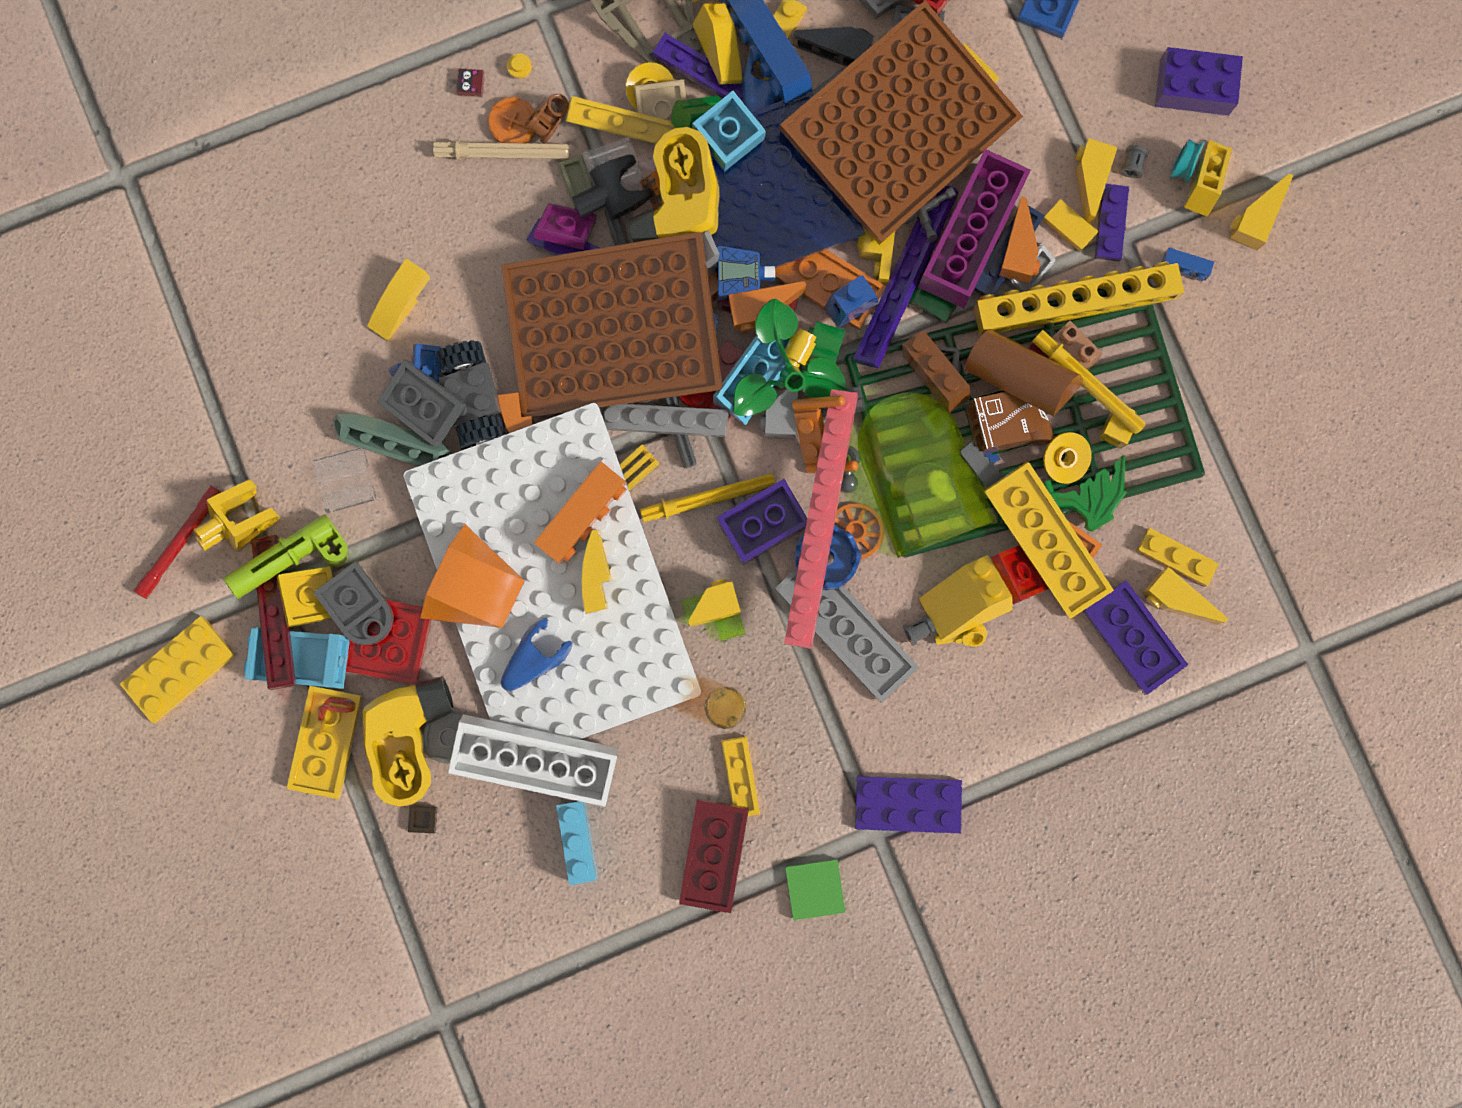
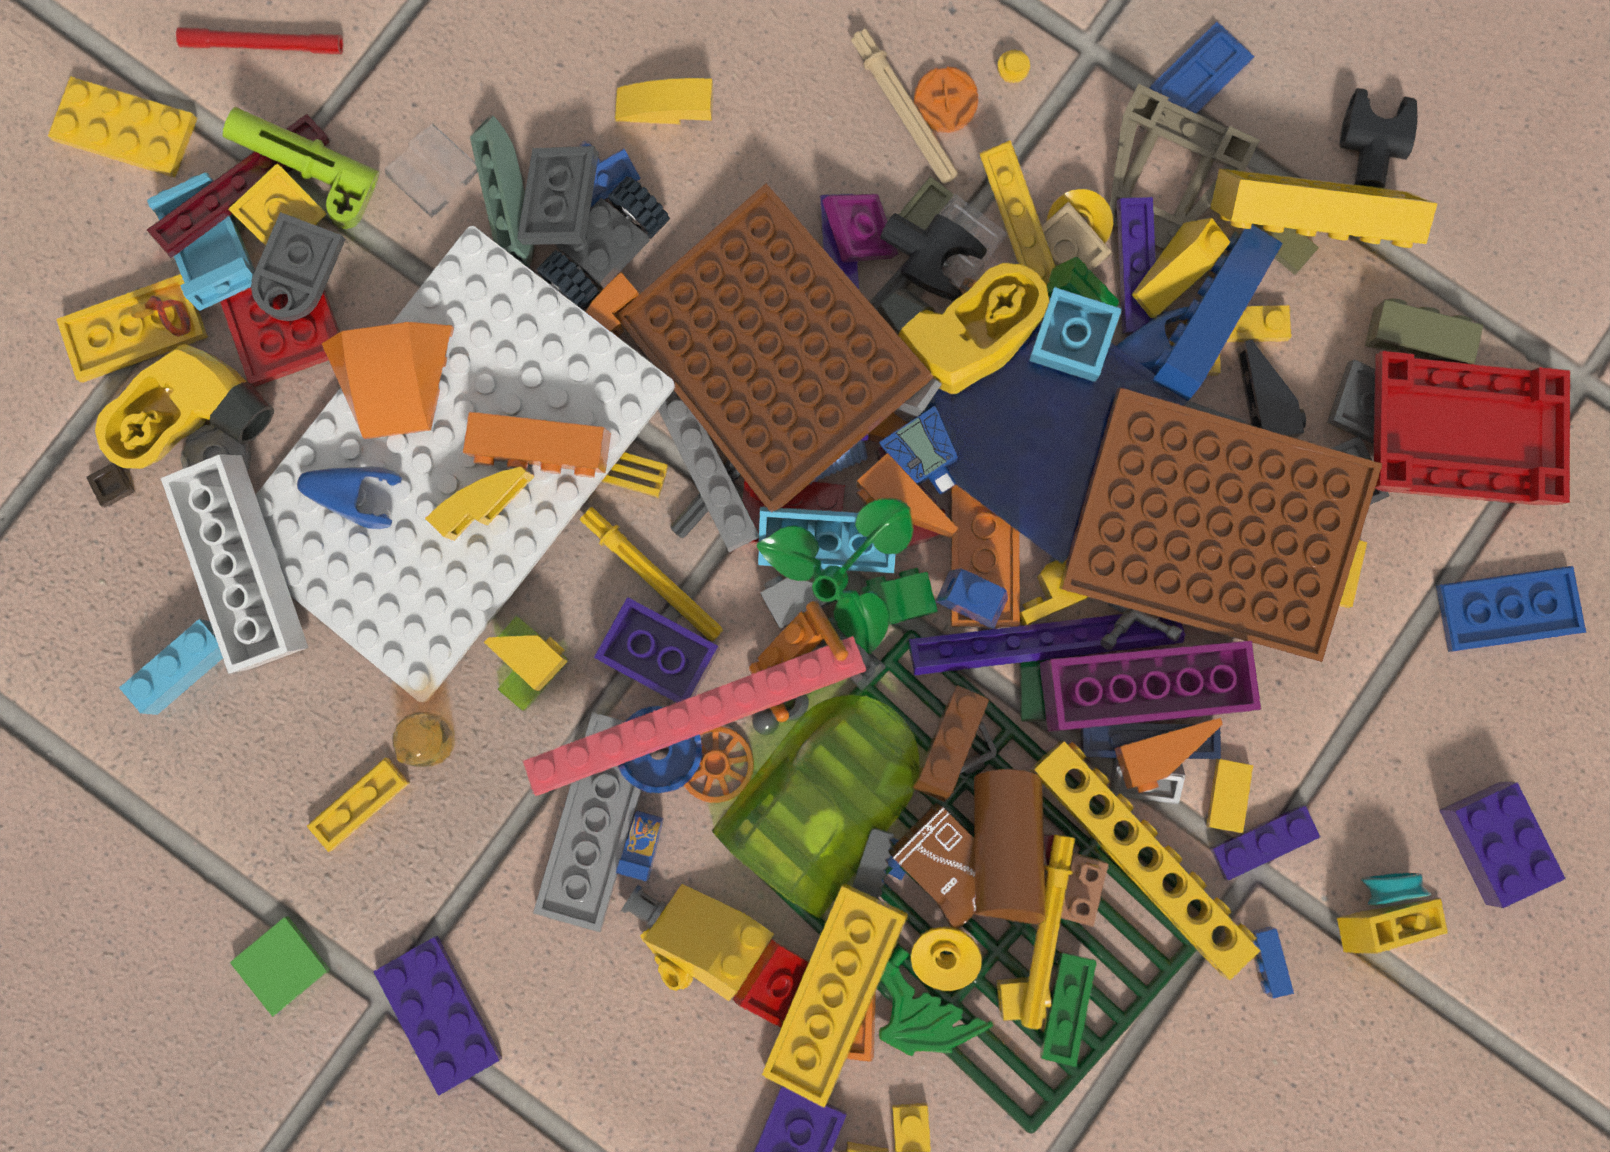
camera: 60 degrees right, 0 degrees up
yellow piece [193,480,280,552] -> none
tile [456,68,484,97] -> none
dark orange piece [524,93,569,144] -> none
dark red plate [679,798,749,913] -> none
yellow brick [784,328,817,368] -> none
yellow slope [1075,138,1117,224] -> none
dark grey bush [1120,145,1149,178] -> none
yellow slope [1230,173,1294,250] -> none
none -> blue leg [616,810,664,881]
none -> green plate [1040,951,1097,1067]

